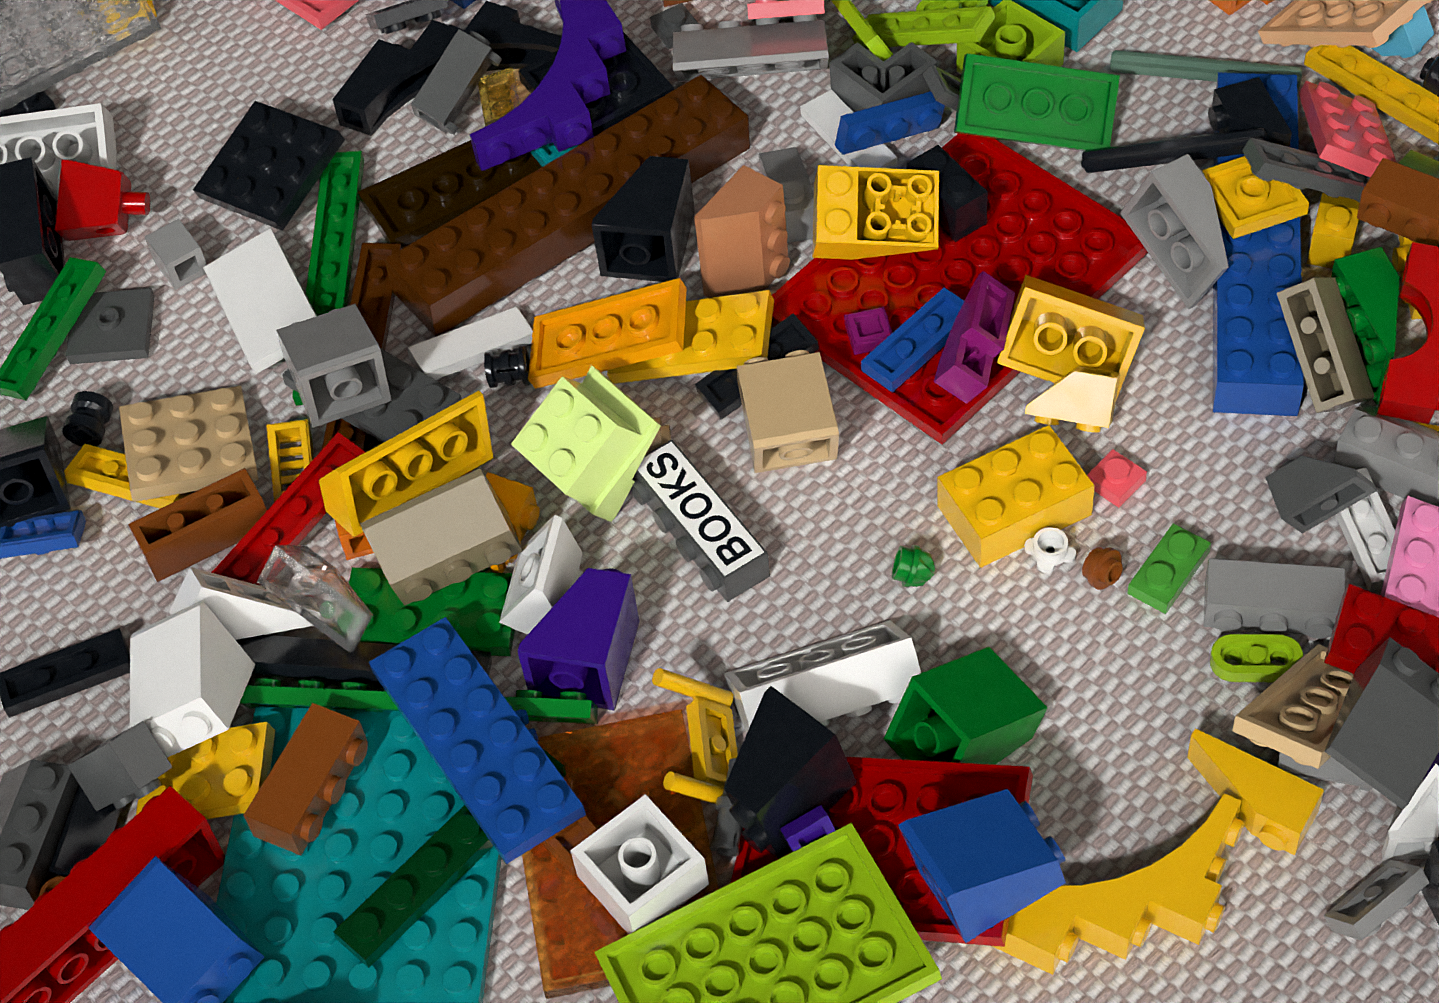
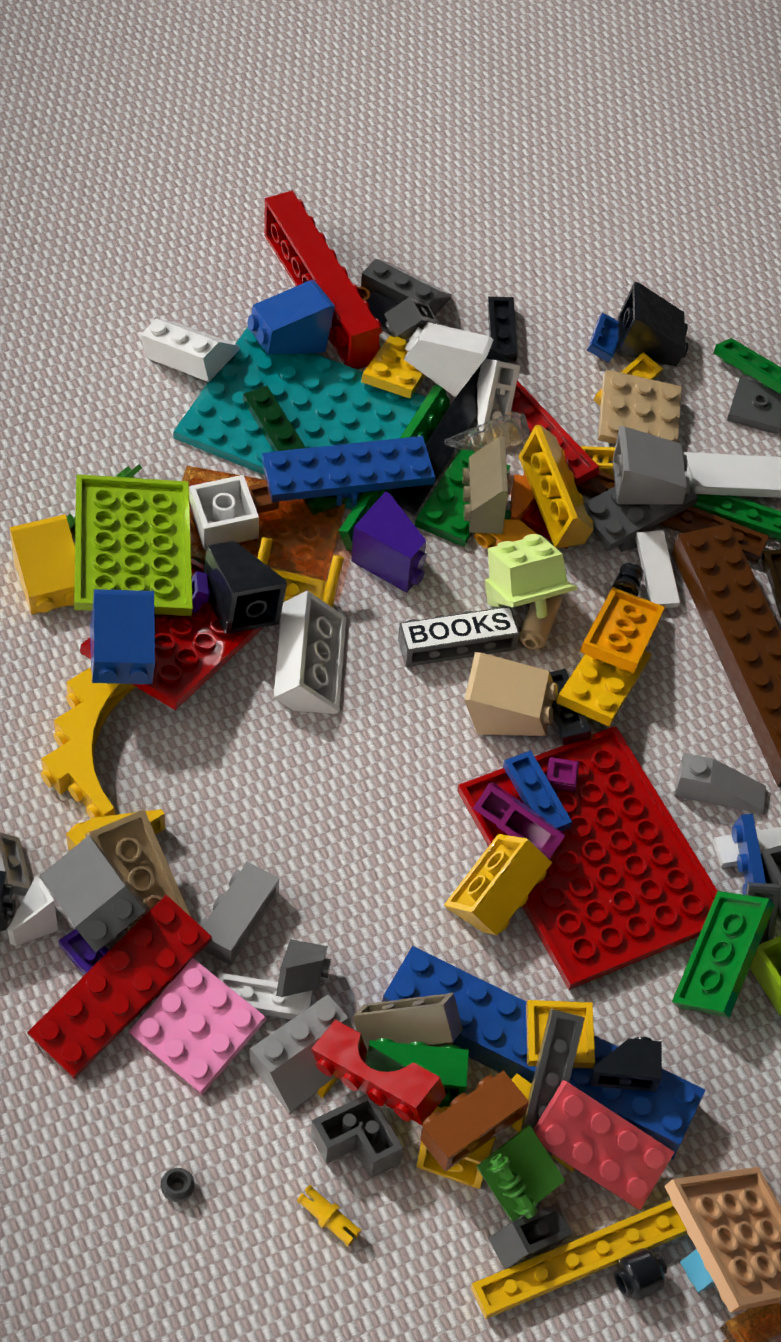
camera: 100 degrees right, 0 degrees up
black wheel [62,391,114,447] -> none
dark orange brick [128,468,267,582] -> none
dark orange brick [243,703,368,856] -> none
white slope [499,515,583,635] -> none
black slope [592,156,695,282] -> none
nougat slope [694,165,790,298] -> none
yellow slope [812,165,939,260] -> none
green slope [883,647,1048,765] -> none
green plate [892,544,935,588] -> none
black brick [906,145,988,242] -> none
yellow brick [937,425,1095,568] -> none
white plate [1024,527,1076,573] -> none
slope [1025,366,1120,432] -> none
black axle [1081,127,1269,173] -> none
dark orange plate [1082,547,1123,590] -> none
coral plate [1087,449,1147,508] -> none
sand green axle [1110,50,1302,88] -> none
light grey slope [1120,154,1229,309] -> none
bright green plate [1127,523,1211,614] -> none
lime plate [1210,634,1303,683] -> none

